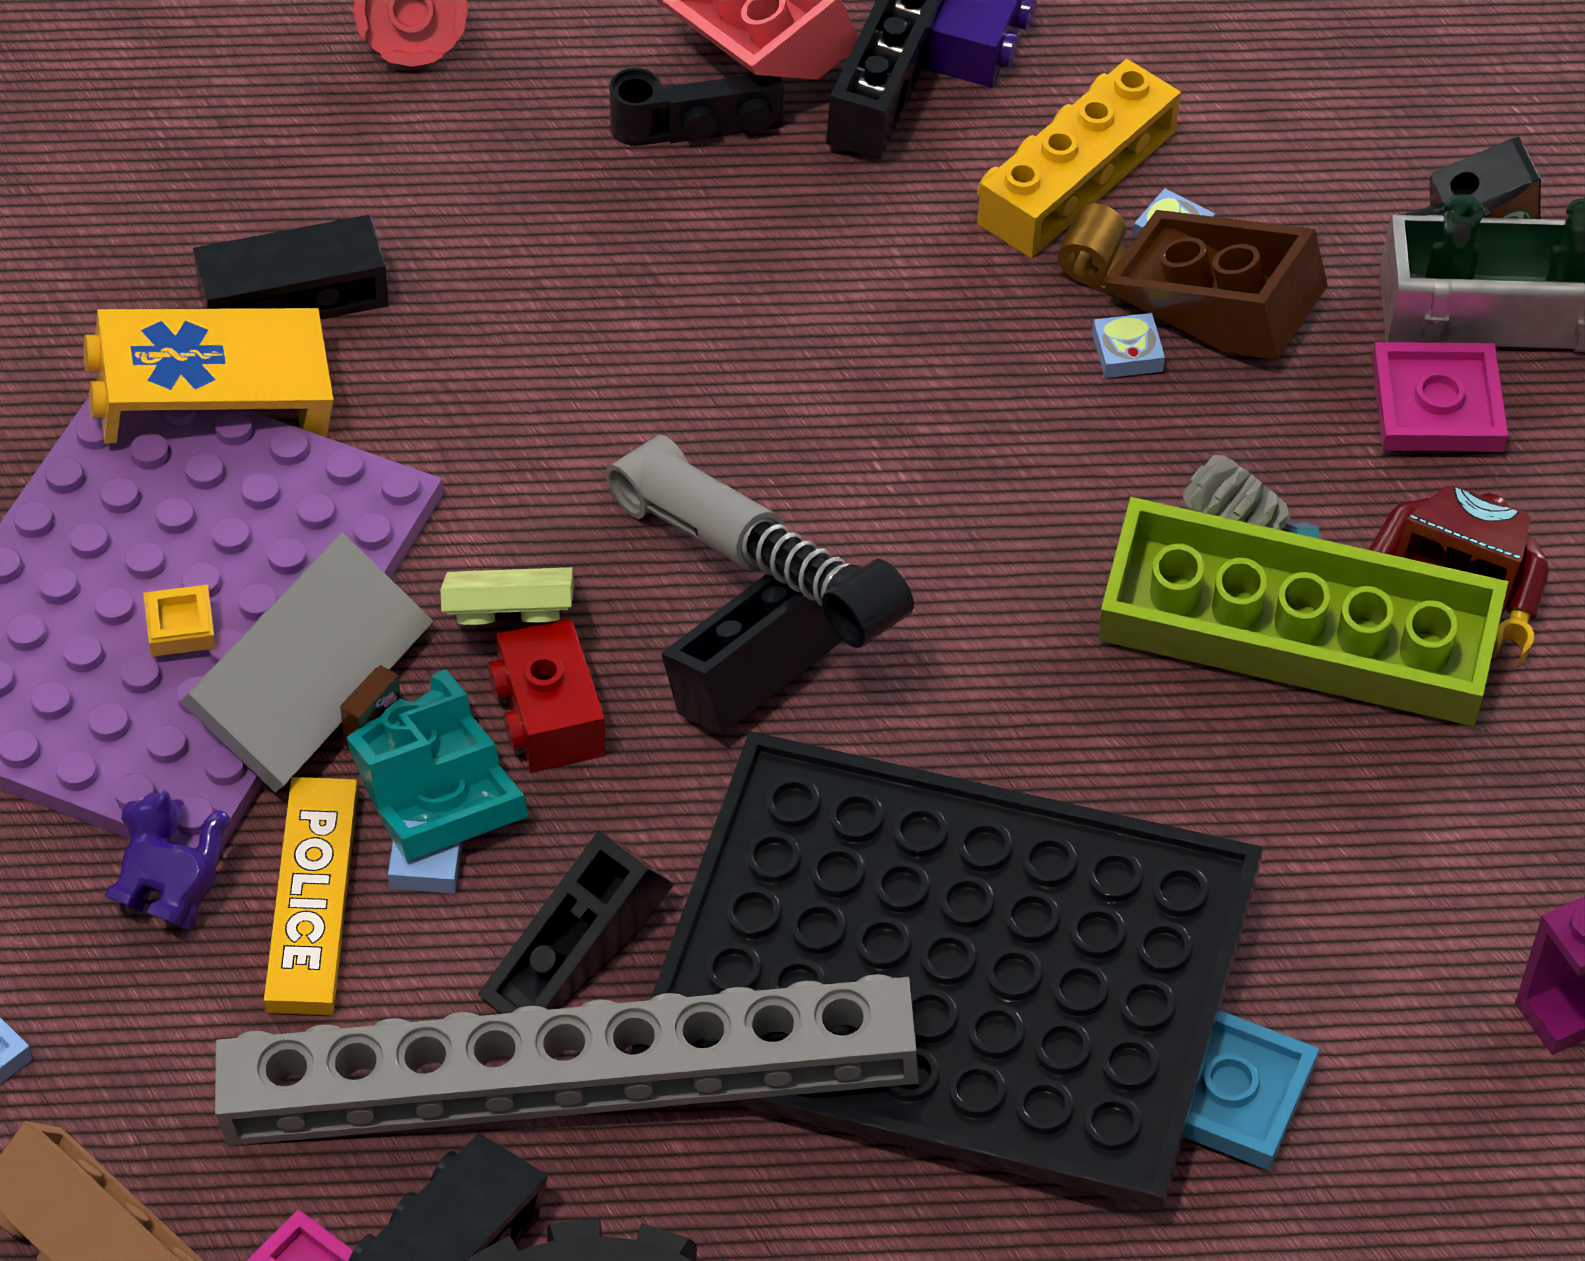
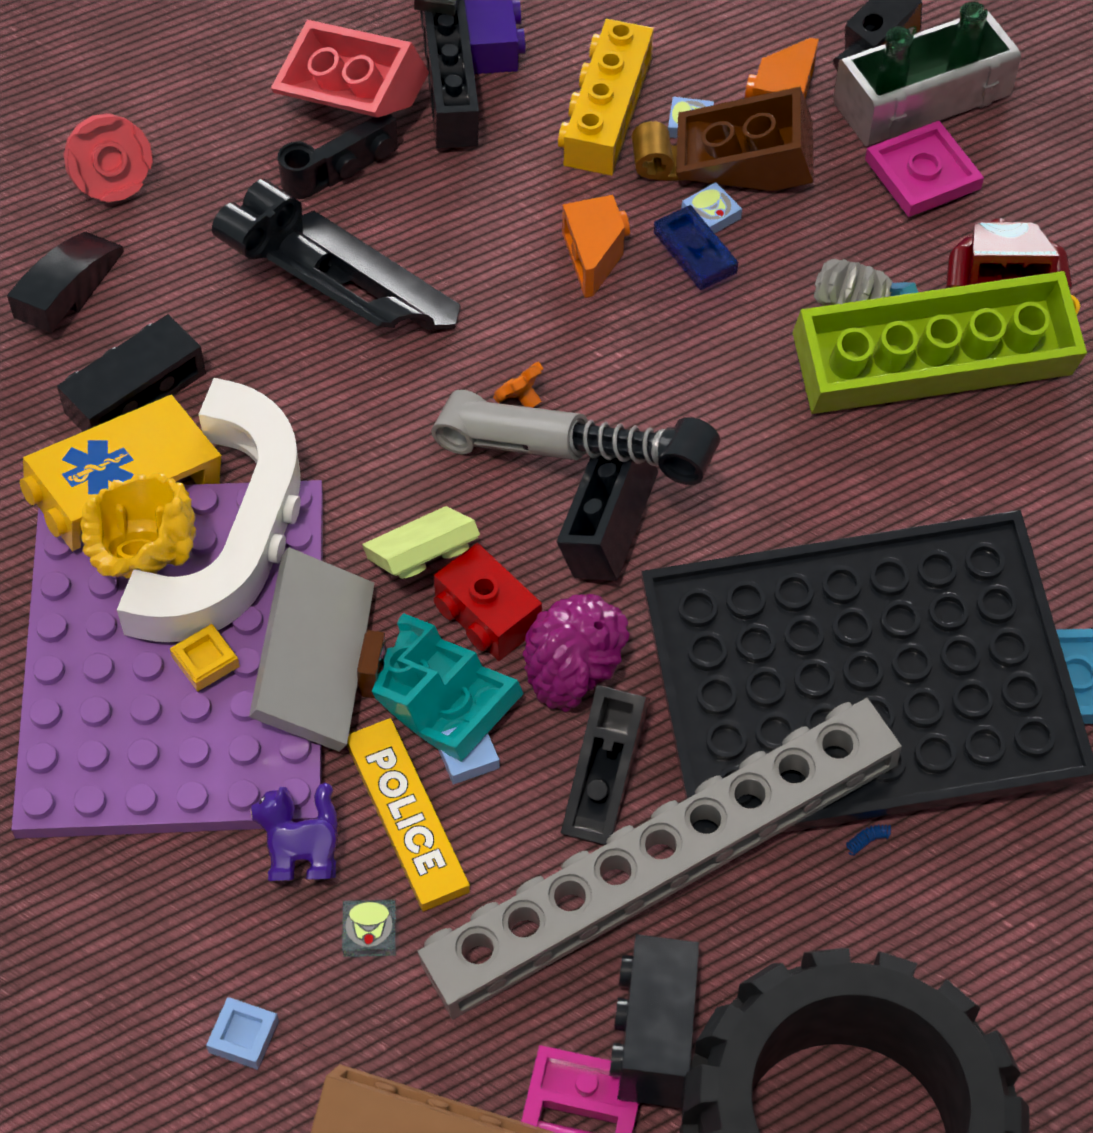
camera: 25 degrees left, 5 degrees up
none -> black slope [7,231,124,333]
none -> yellow hair [80,473,196,579]
none -> white arch [117,378,301,642]
none -> black panel [212,179,460,330]
none -> tile [342,900,396,957]
none -> orange plant [493,362,544,408]
none -> magenta hair [522,594,629,712]
none -> orange slope [562,195,630,298]
none -> clear blue plate [654,205,739,290]
none -> orange slope [745,38,819,100]
none -> blue leg [846,824,891,856]

